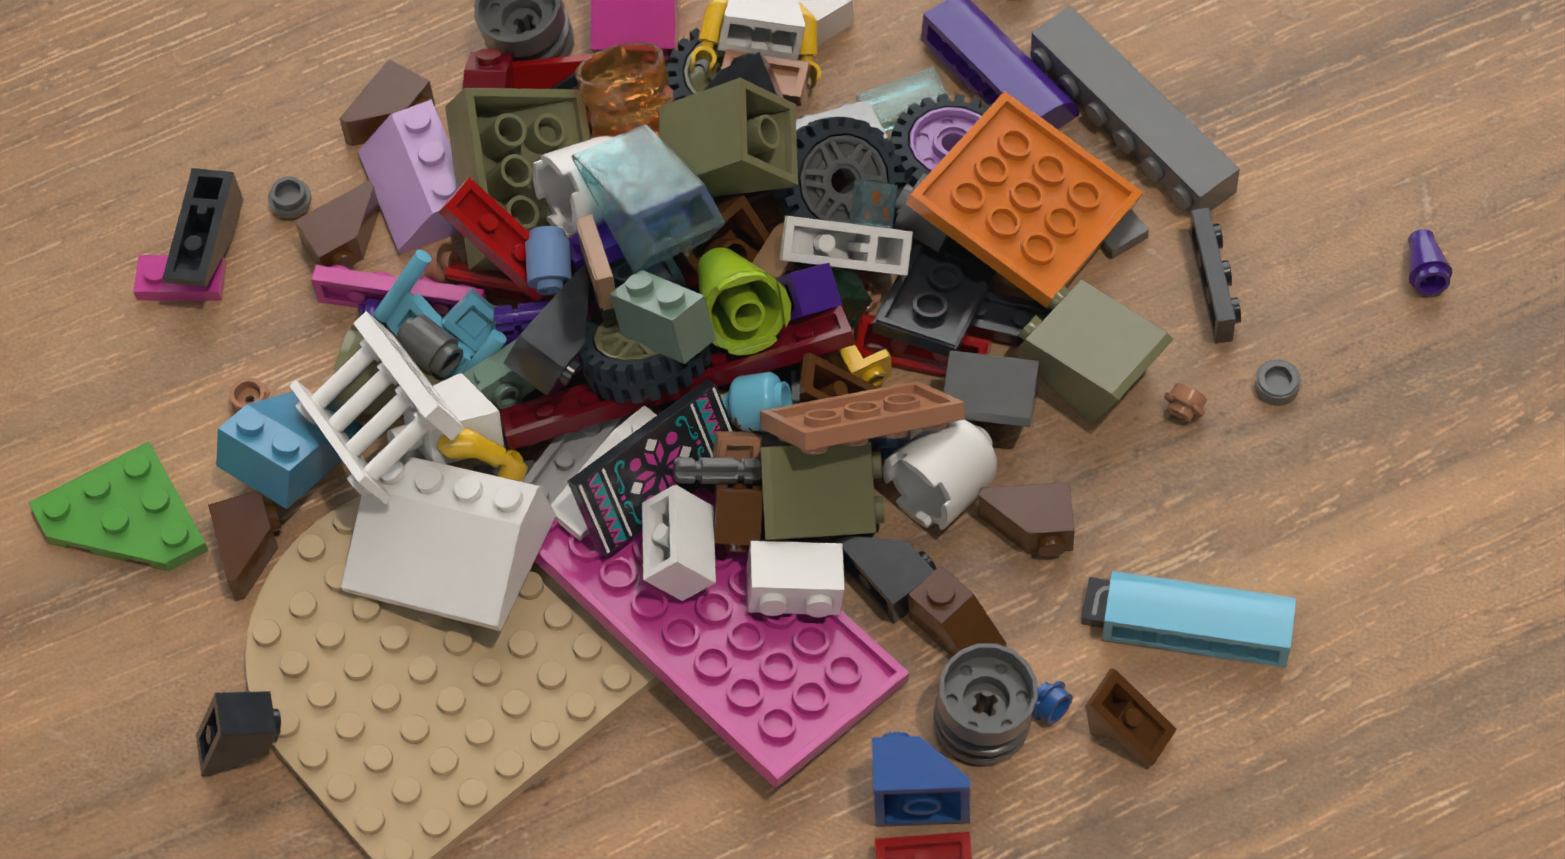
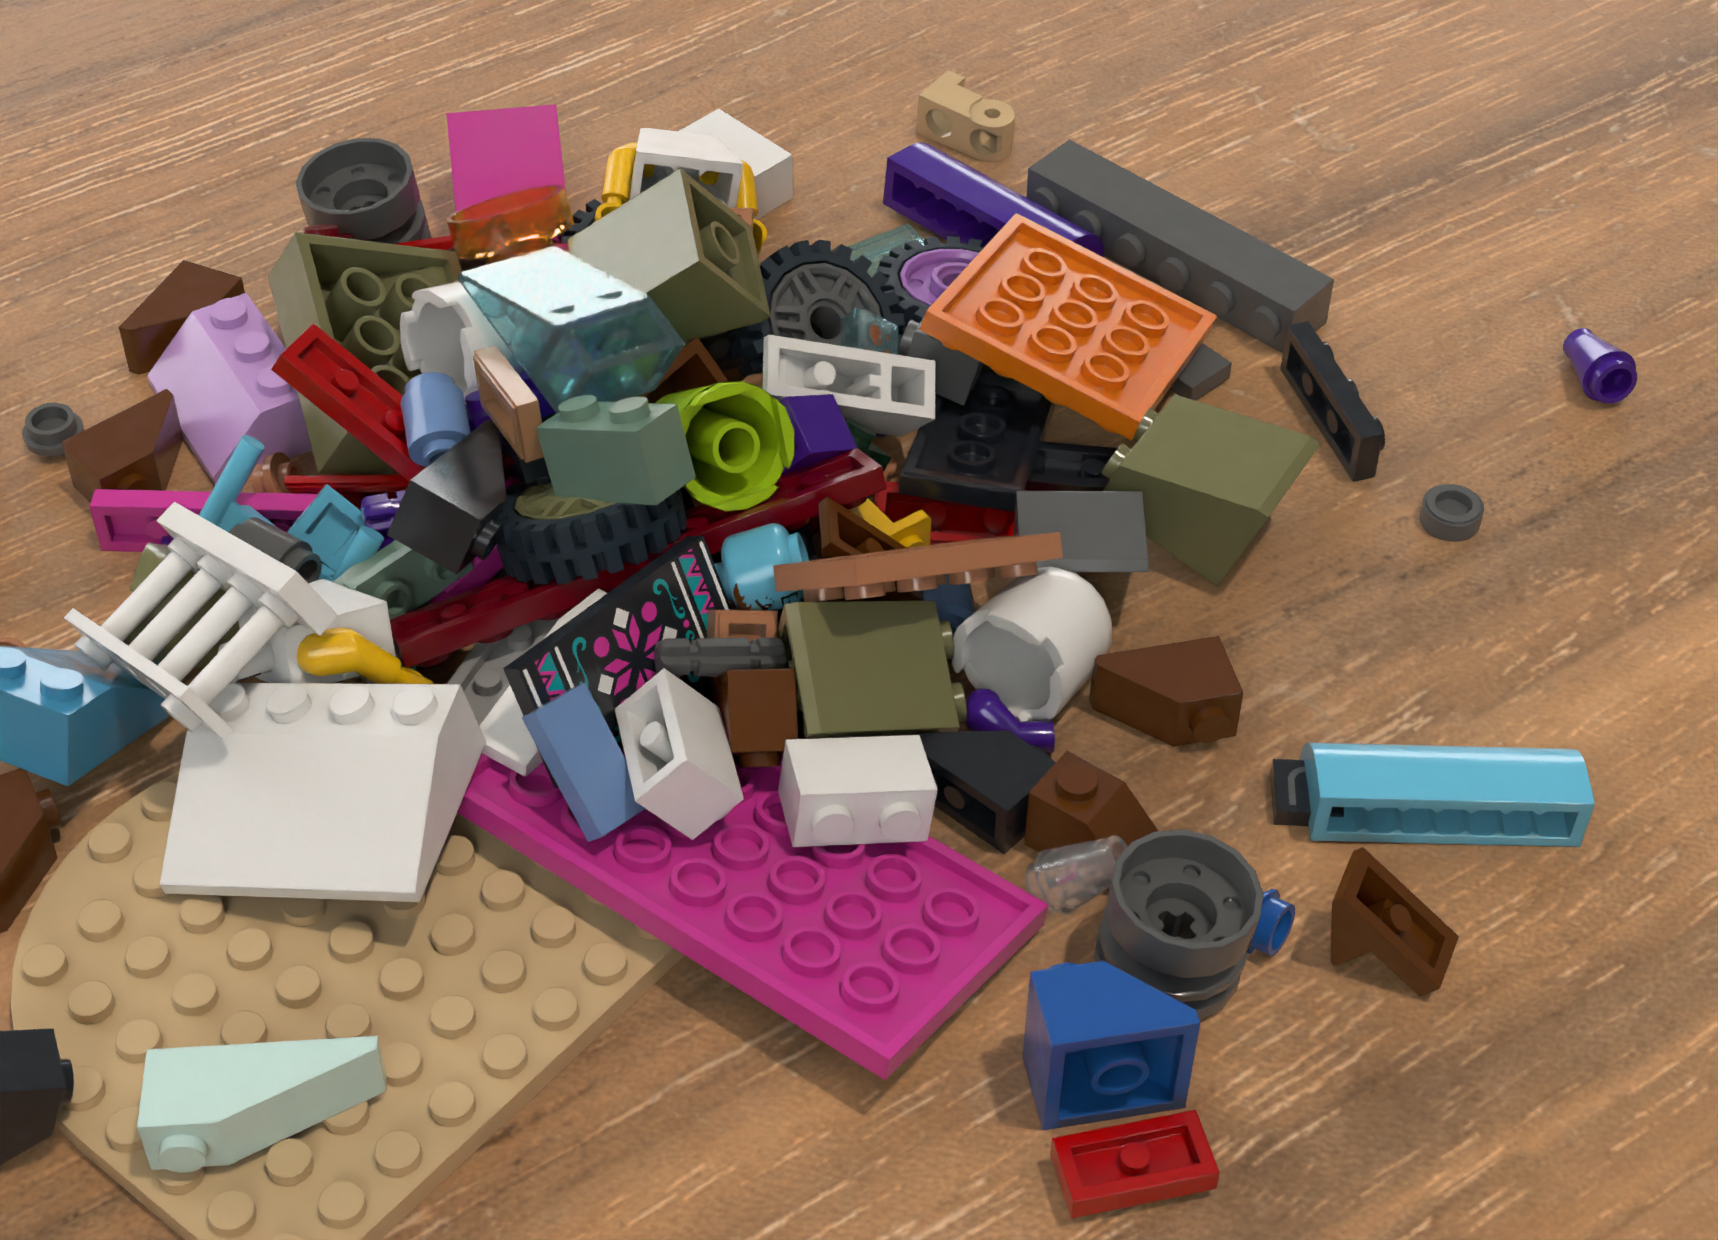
camera: 15 degrees left, 15 degrees down
nougat plate [1164,383,1207,422] -> none
none -> light aqua slope [137,1036,387,1173]
none -> medium blue tile [521,683,646,842]
none -> dark purple arm [965,688,1055,753]
none -> clear cone [1025,835,1128,915]

